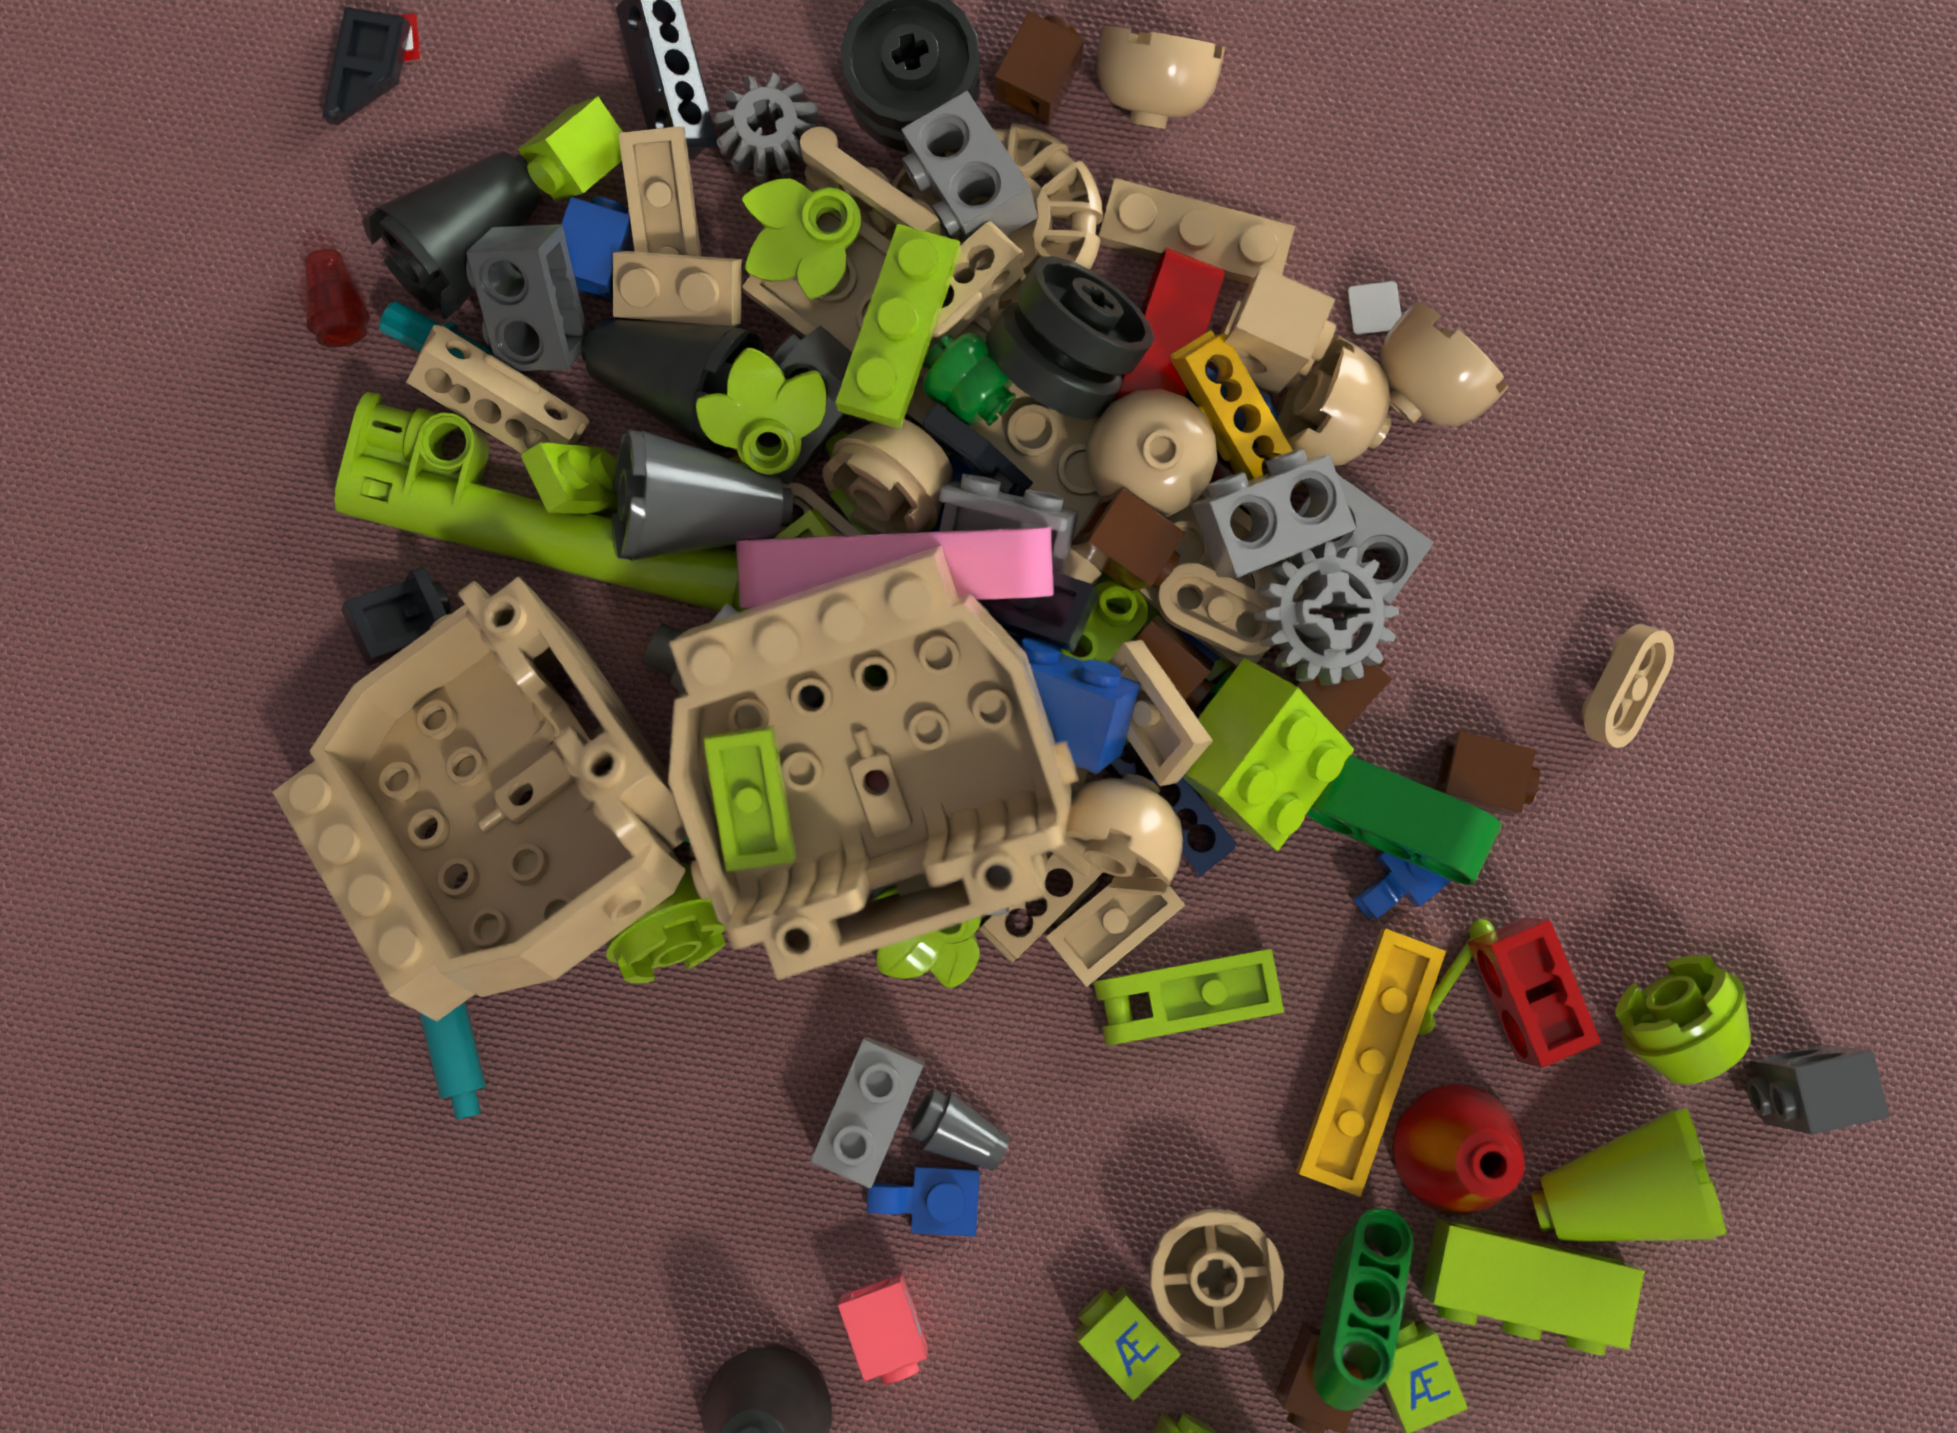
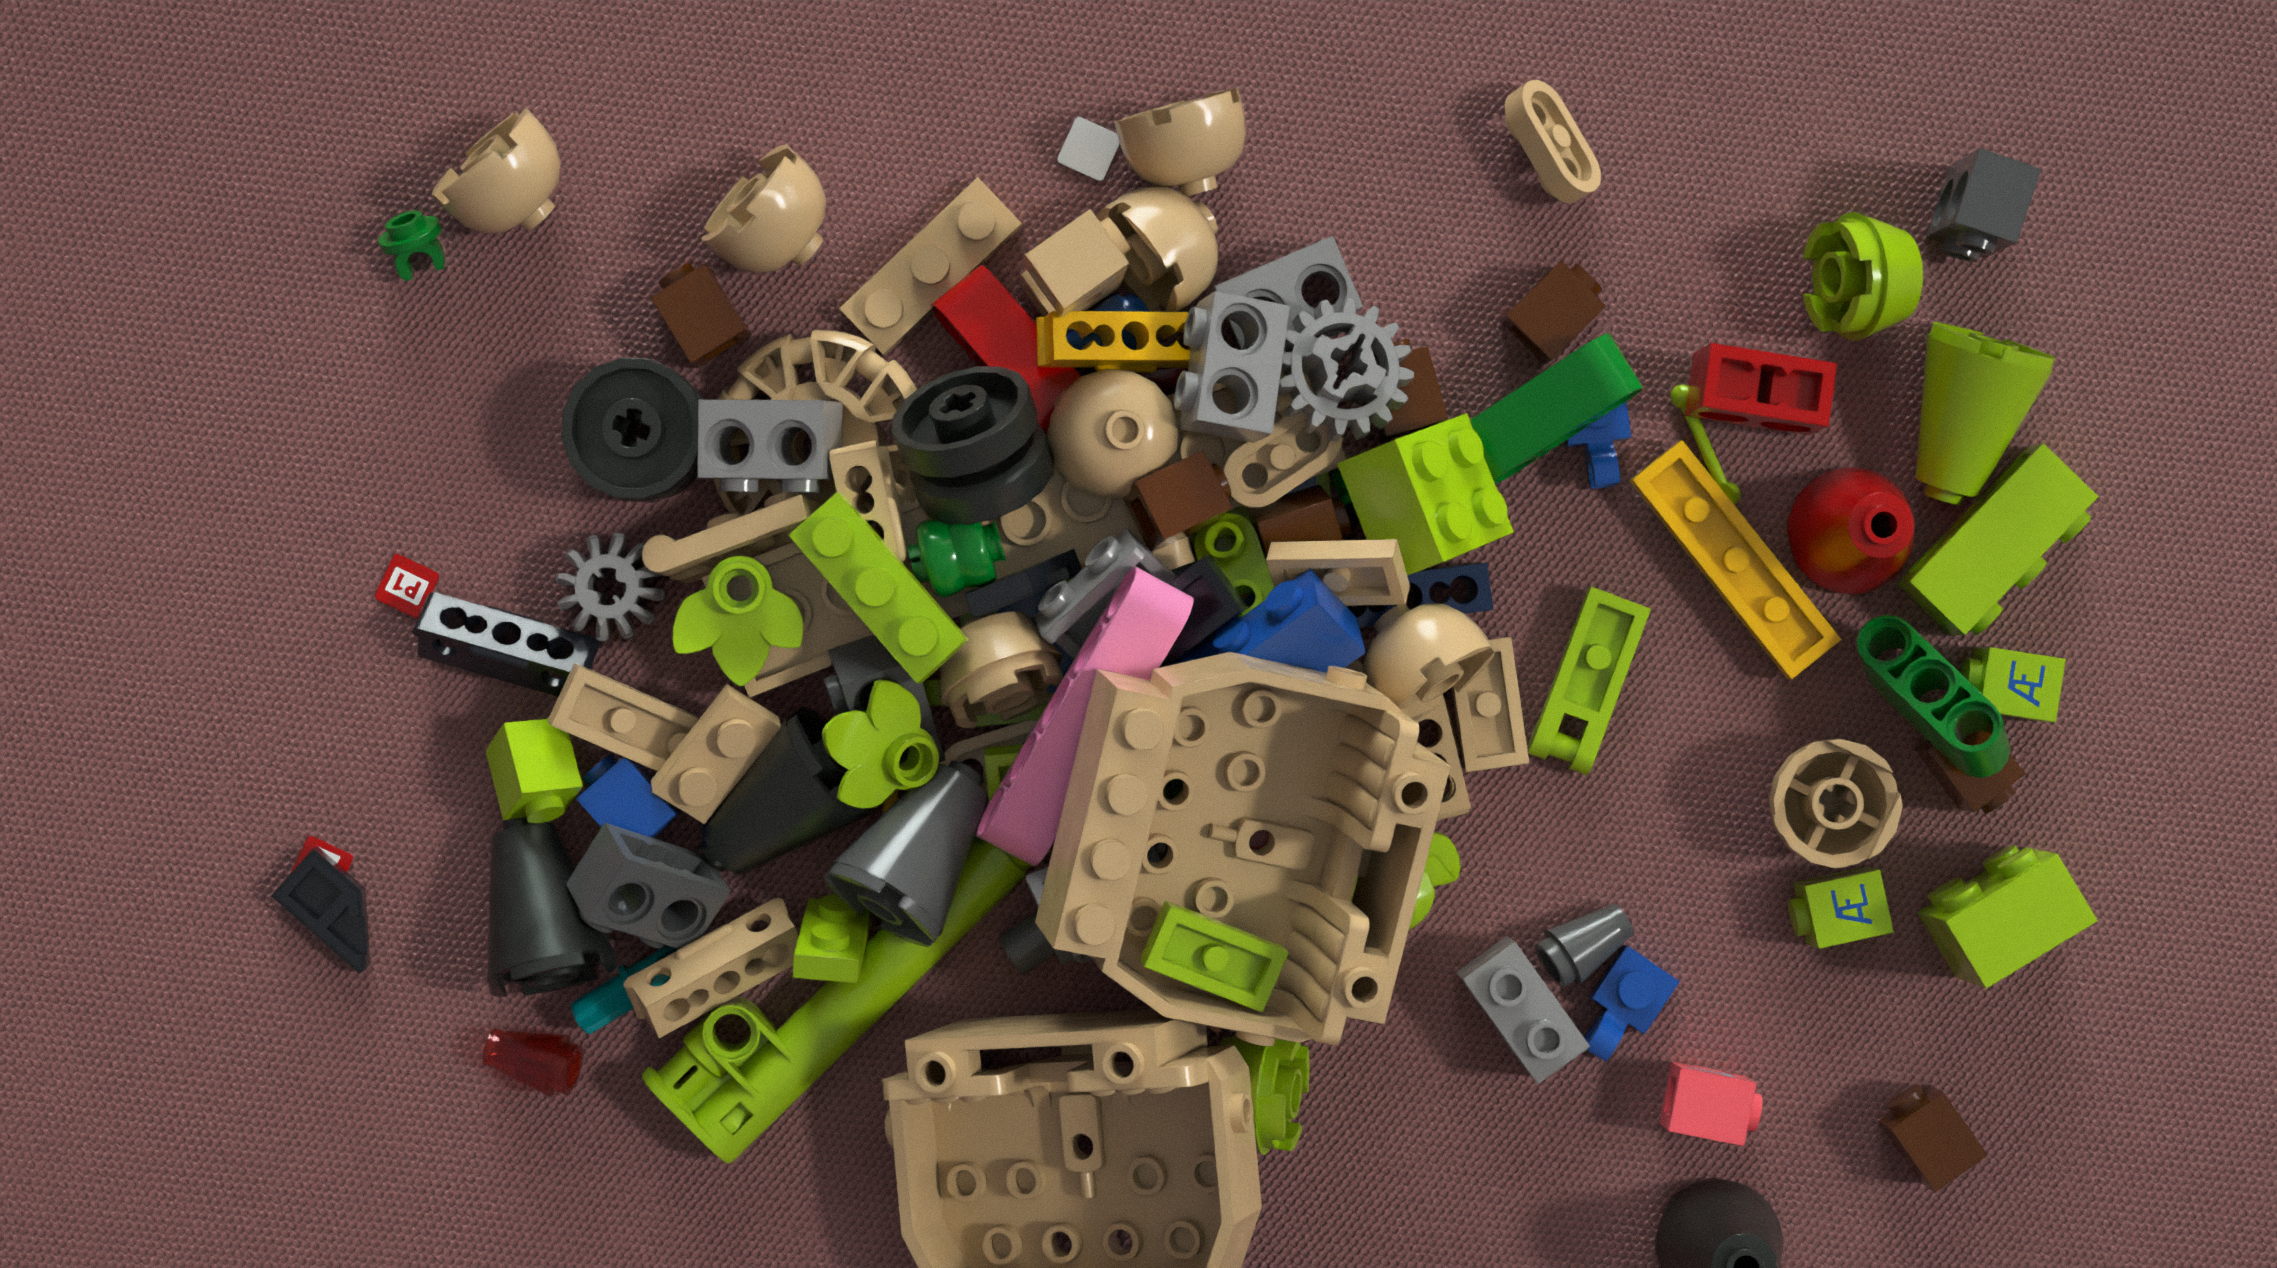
camera: 60 degrees left, 5 degrees up
black bracket [341,566,451,666] -> none

